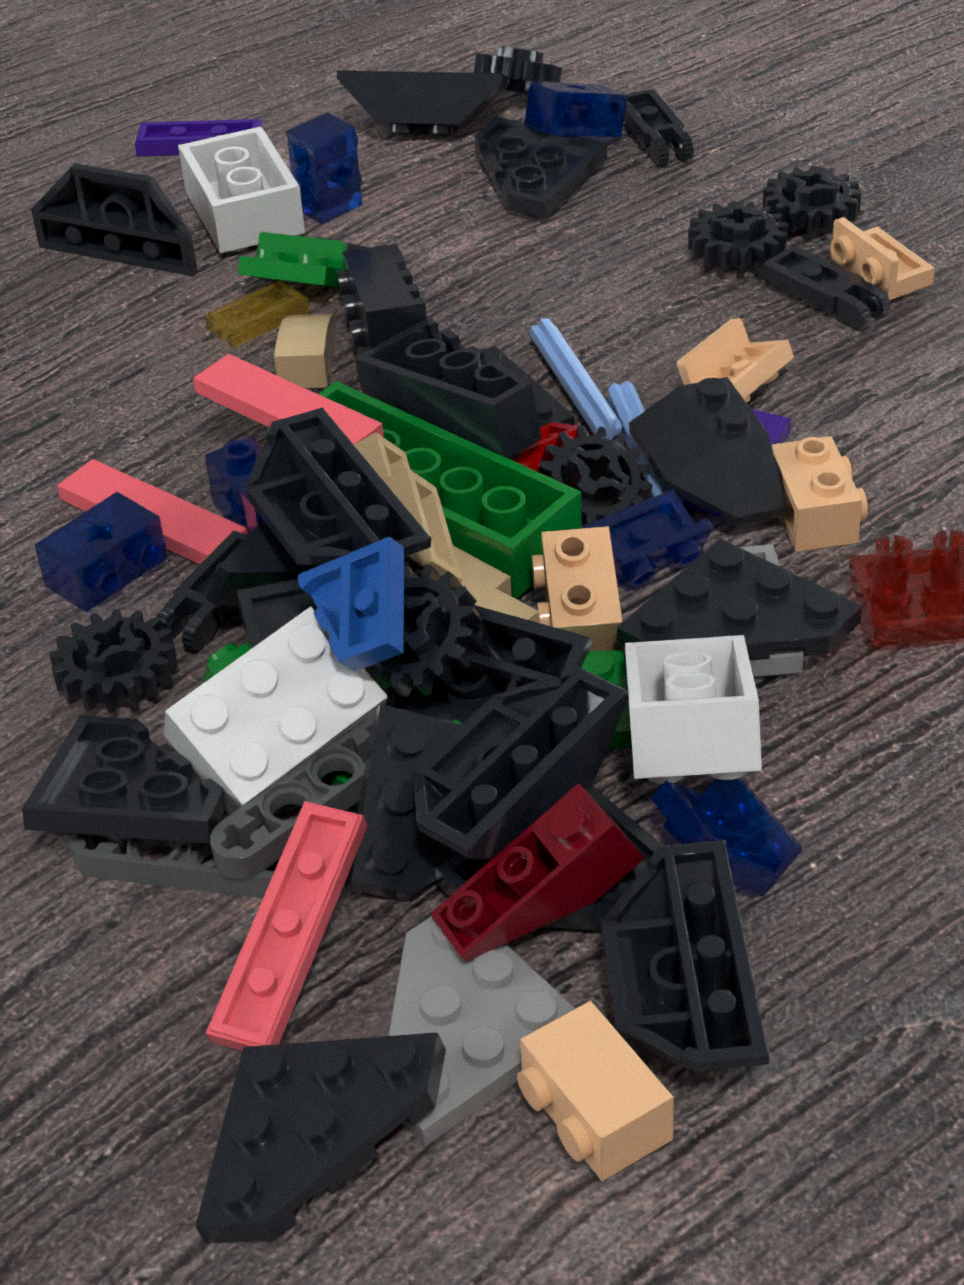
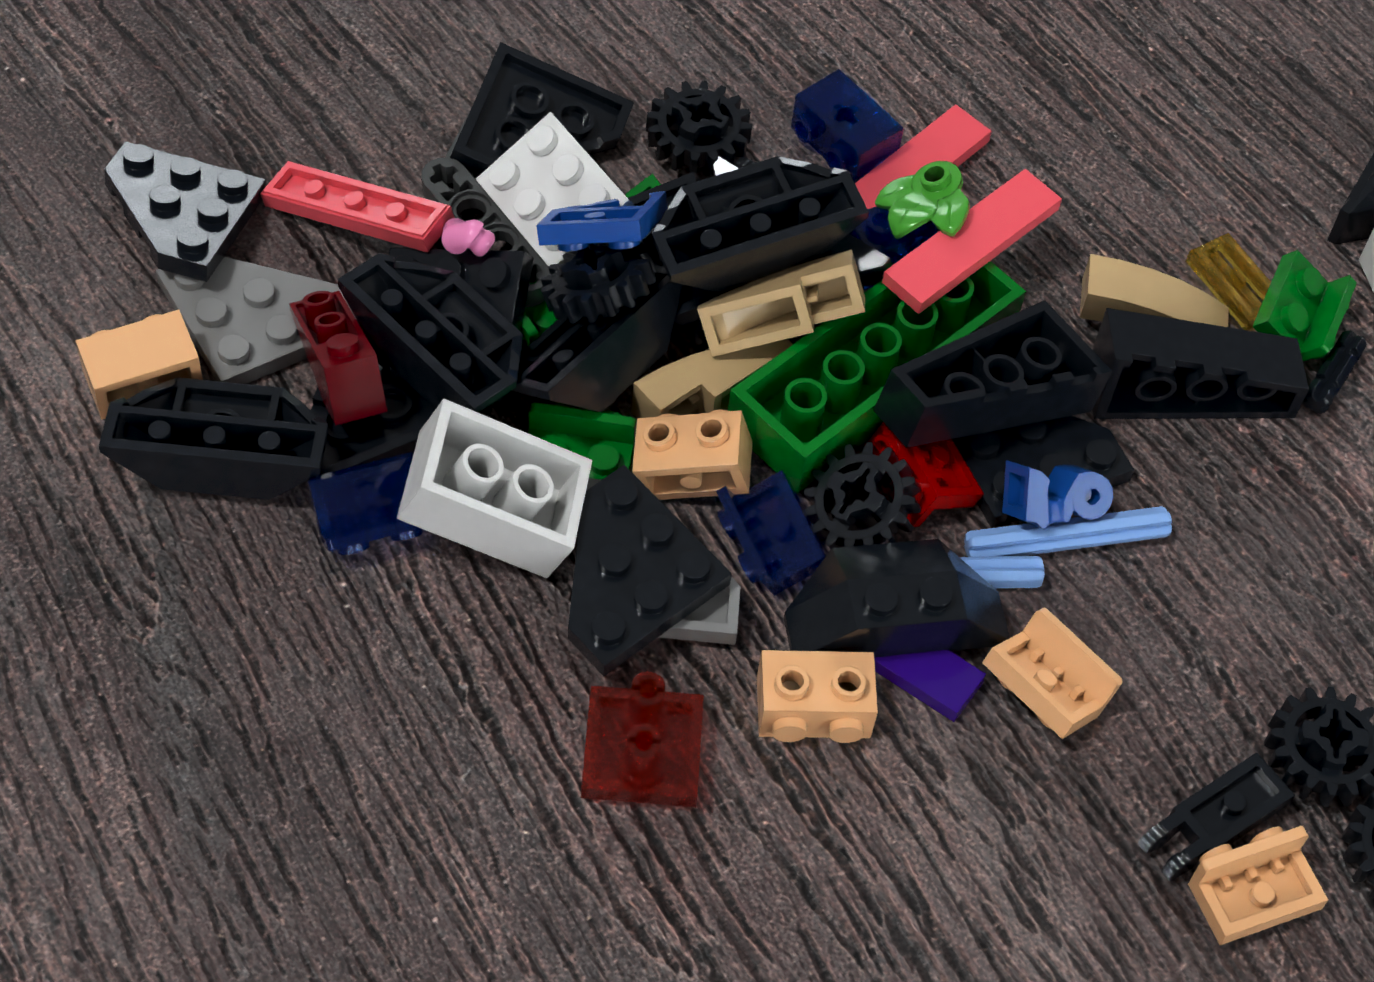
camera: 90 degrees right, 15 degrees up
none -> bright pink arm [441,218,495,257]
none -> bright green plate [875,161,970,239]
none -> blue leg [1002,460,1113,529]

